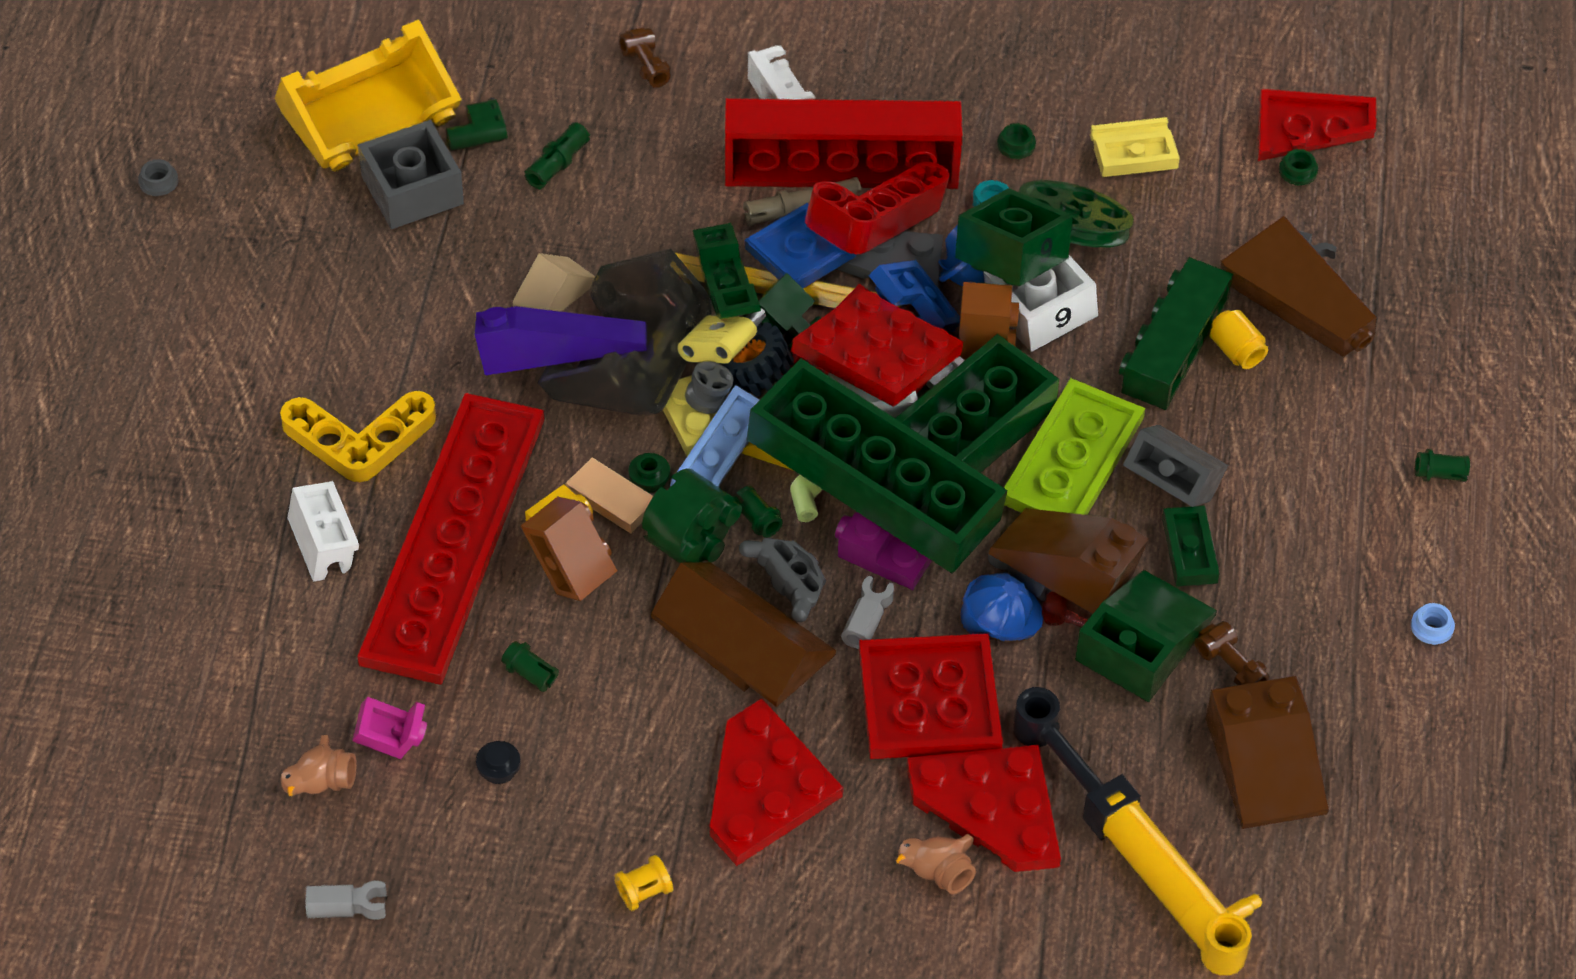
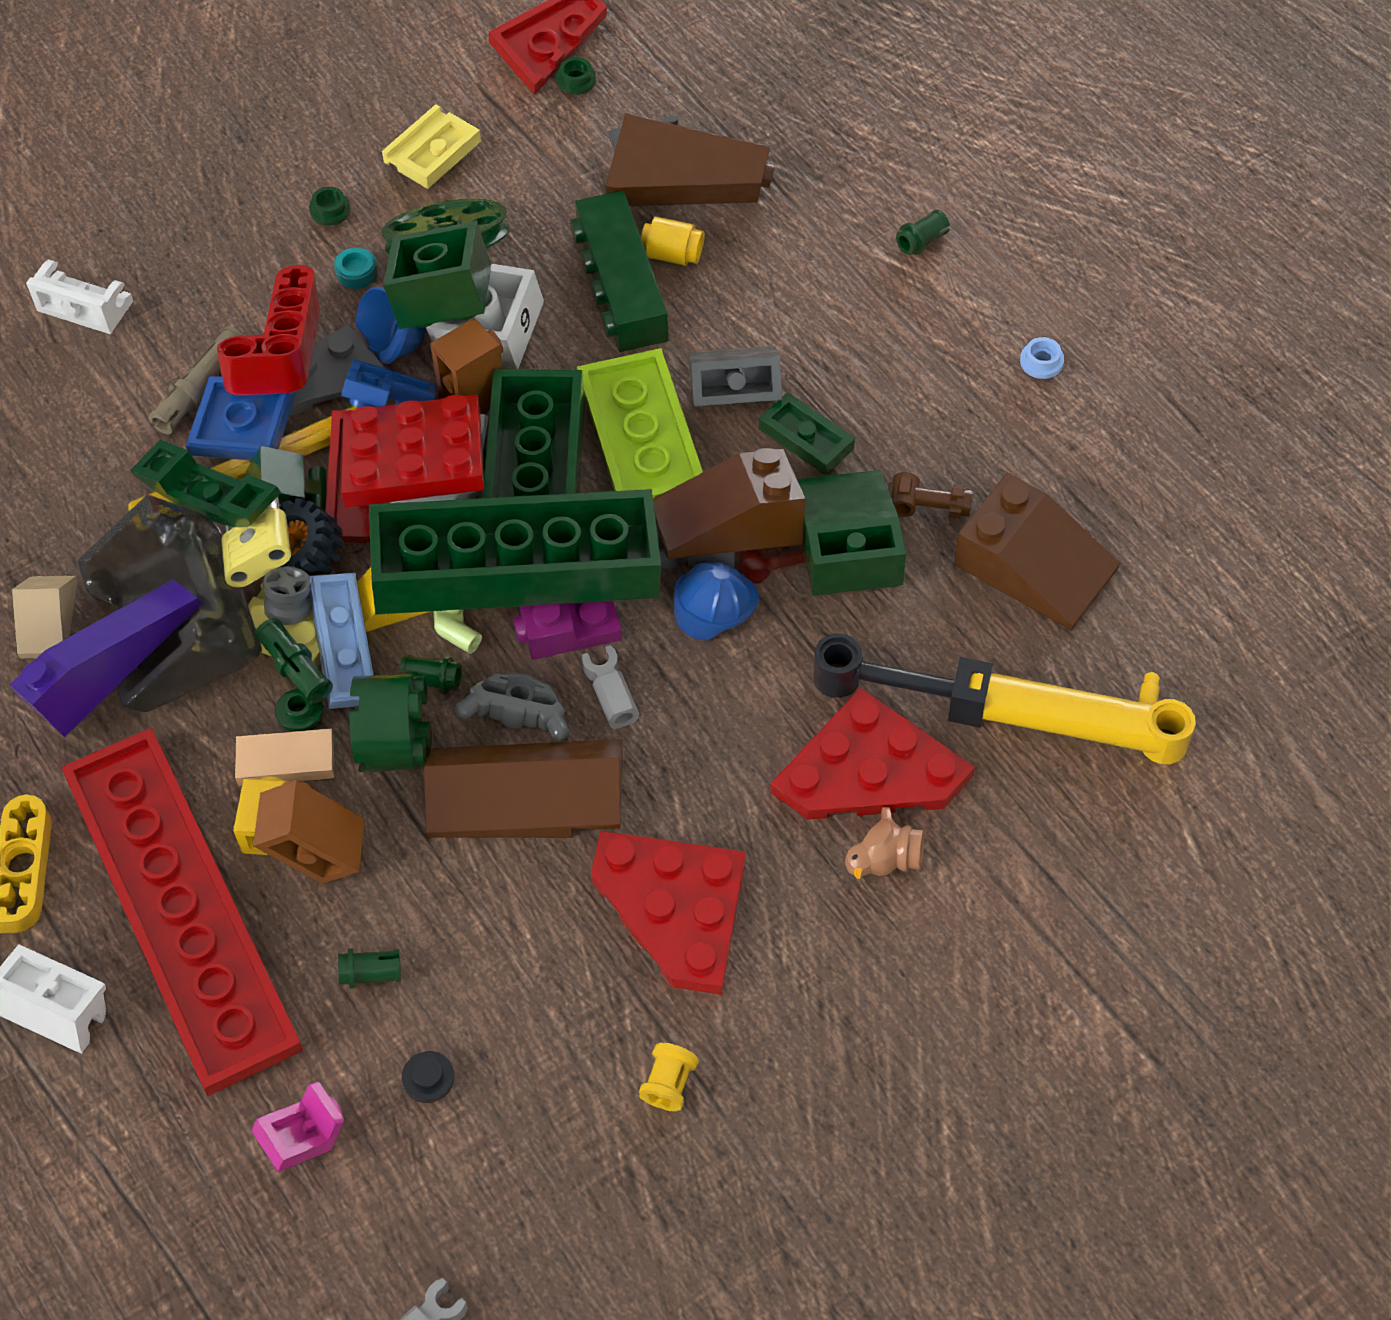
camera: 40 degrees left, 5 degrees up
nougat animal [281,735,356,796] -> none
red brick [725,98,963,189] -> none
red plate [859,633,1003,759] -> none
none -> dark green pin [255,618,333,704]

